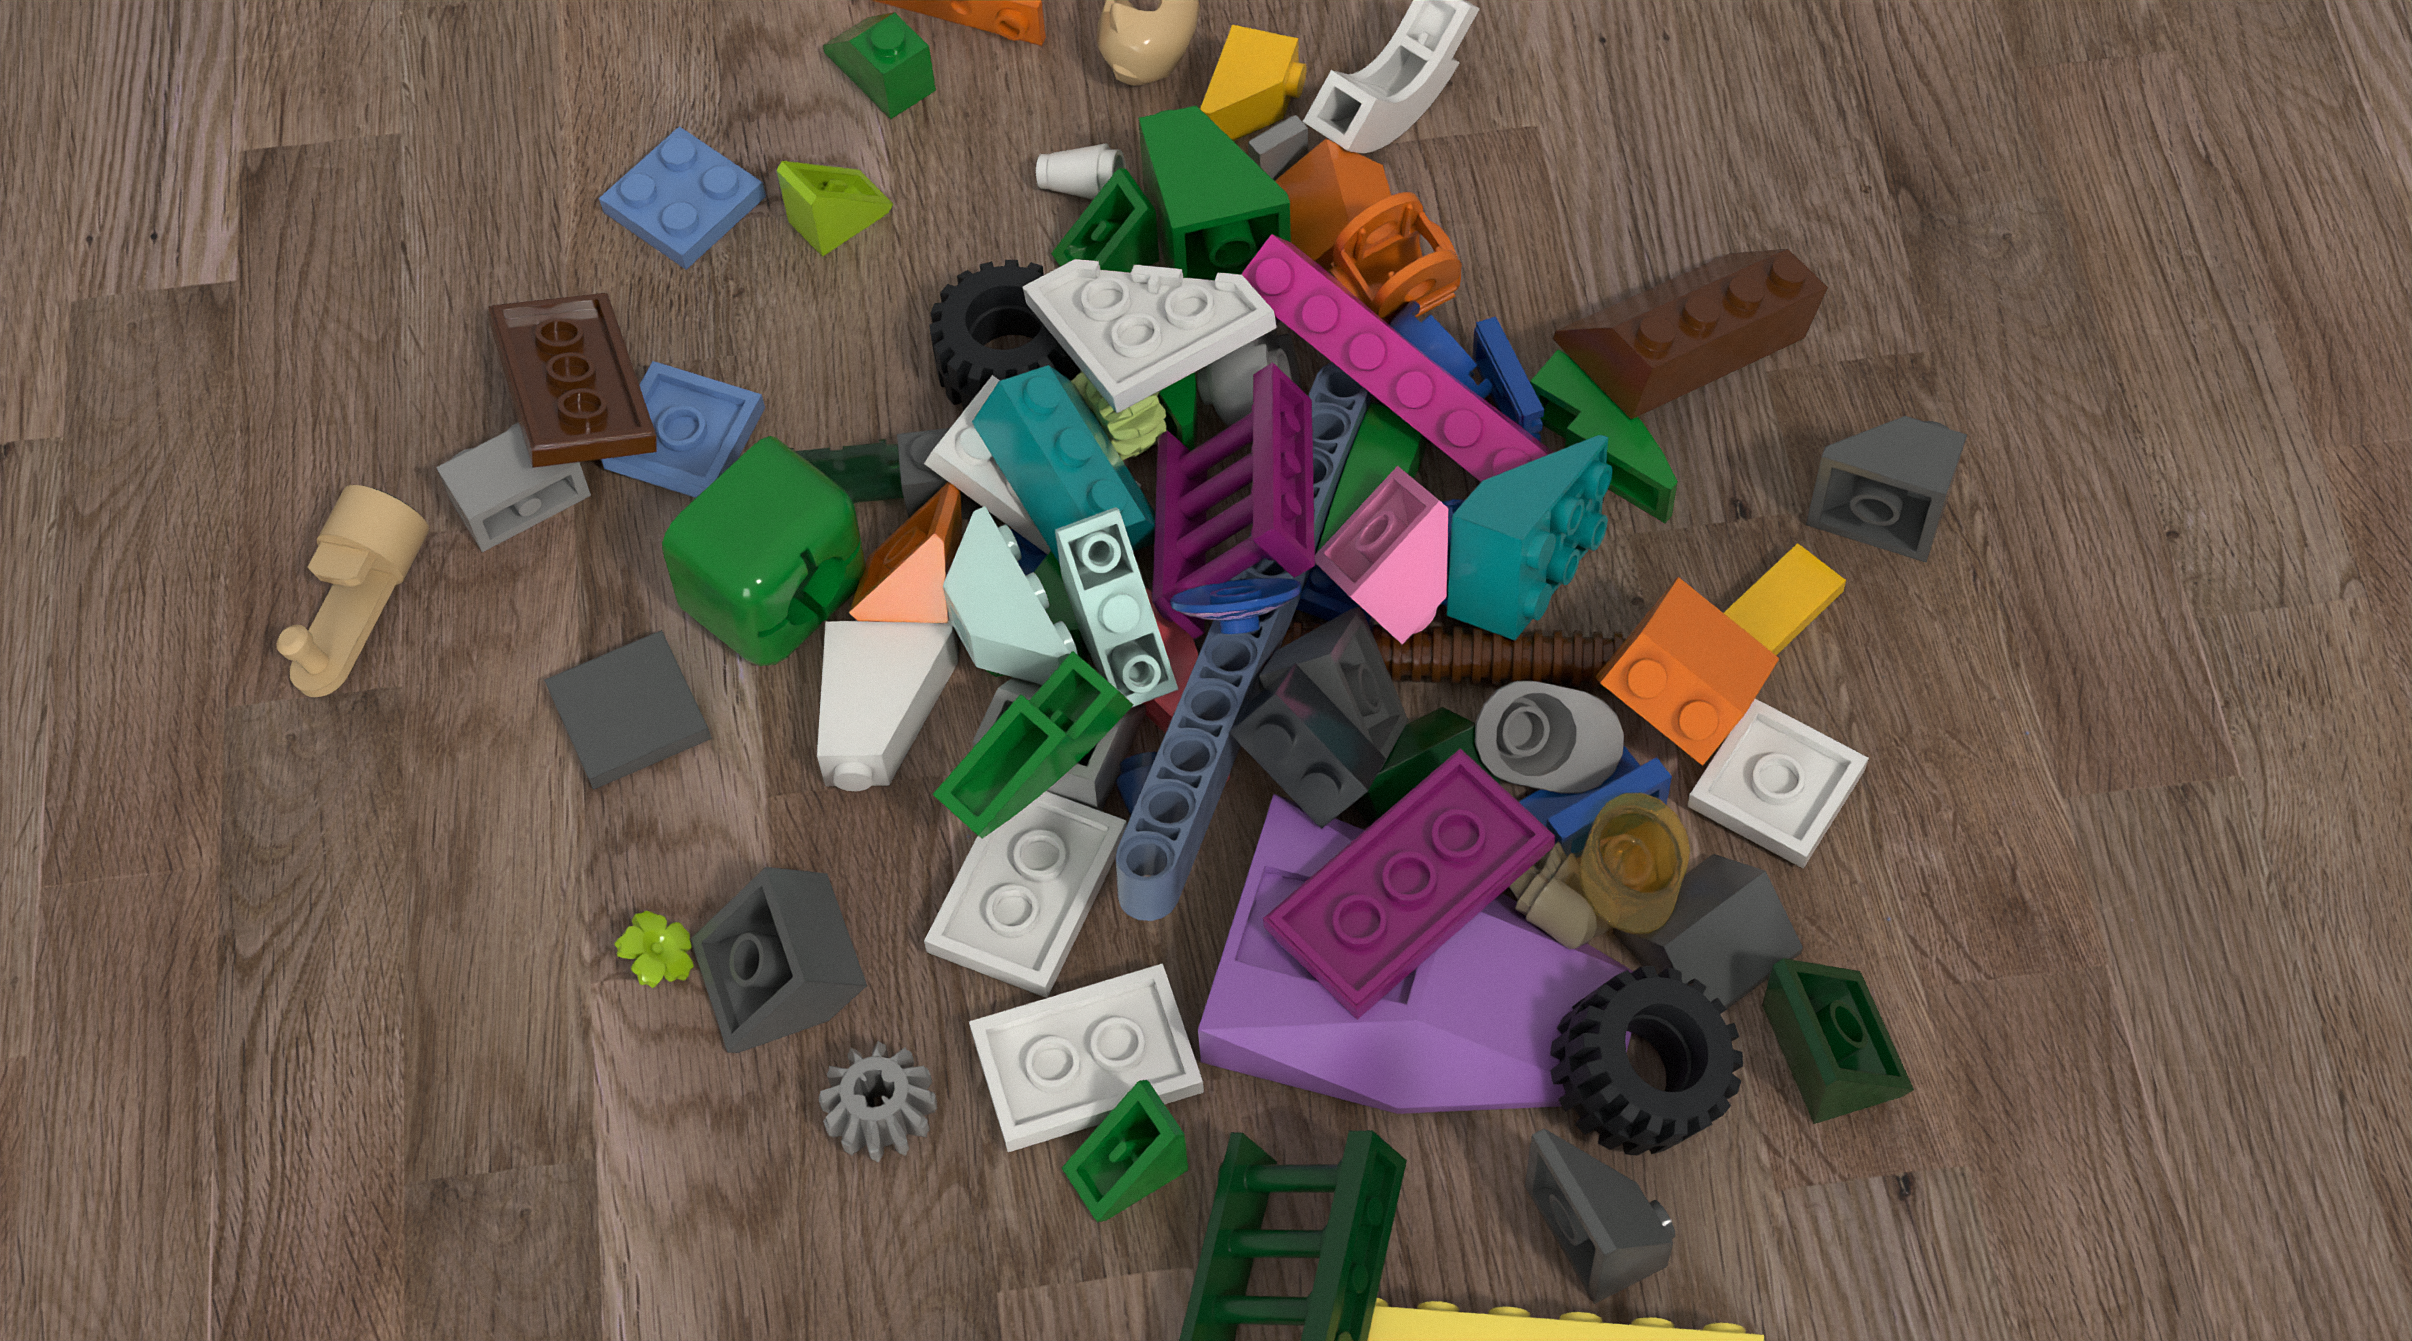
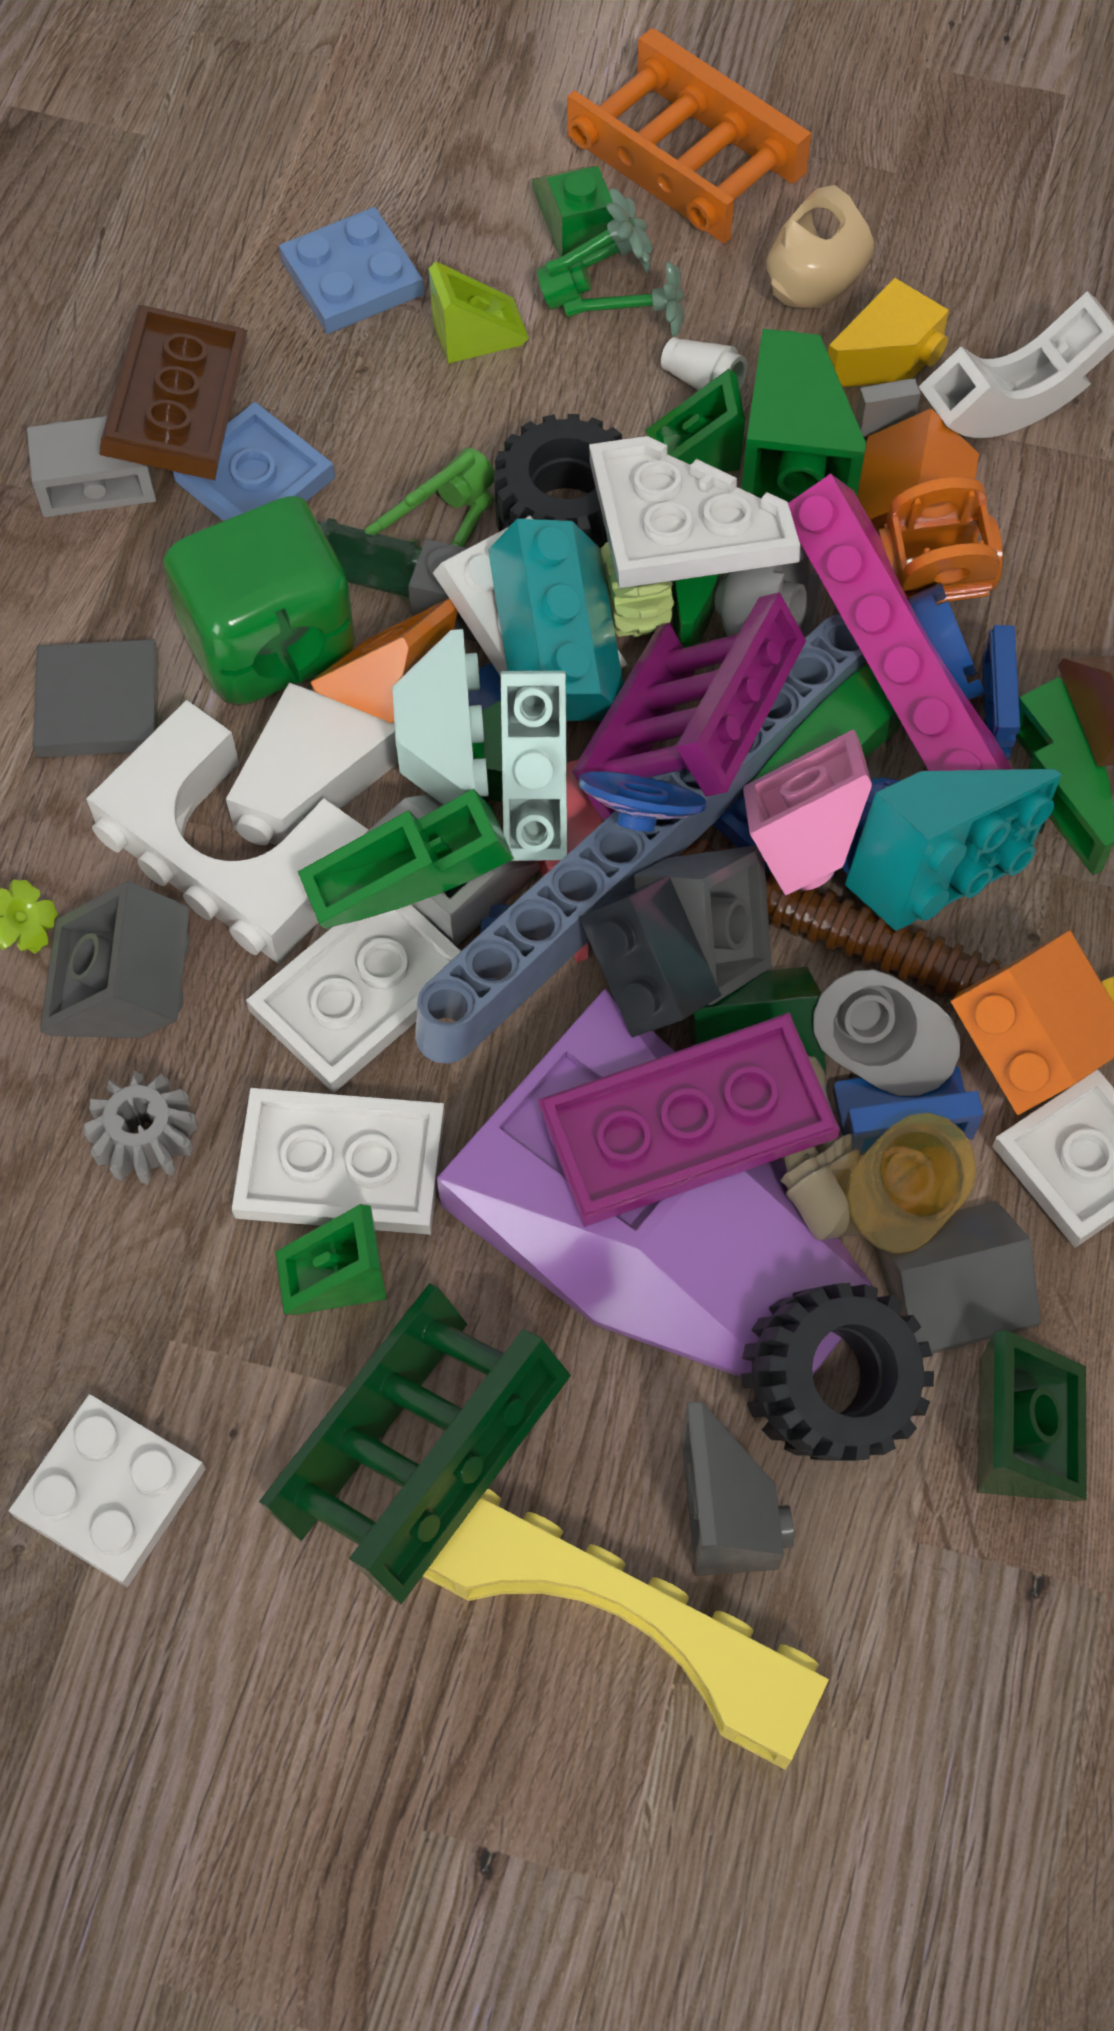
camera: 20 degrees right, 5 degrees up
none -> white arch [86,700,368,964]
none -> bright green plant [360,448,495,547]
none -> plant [537,188,684,337]

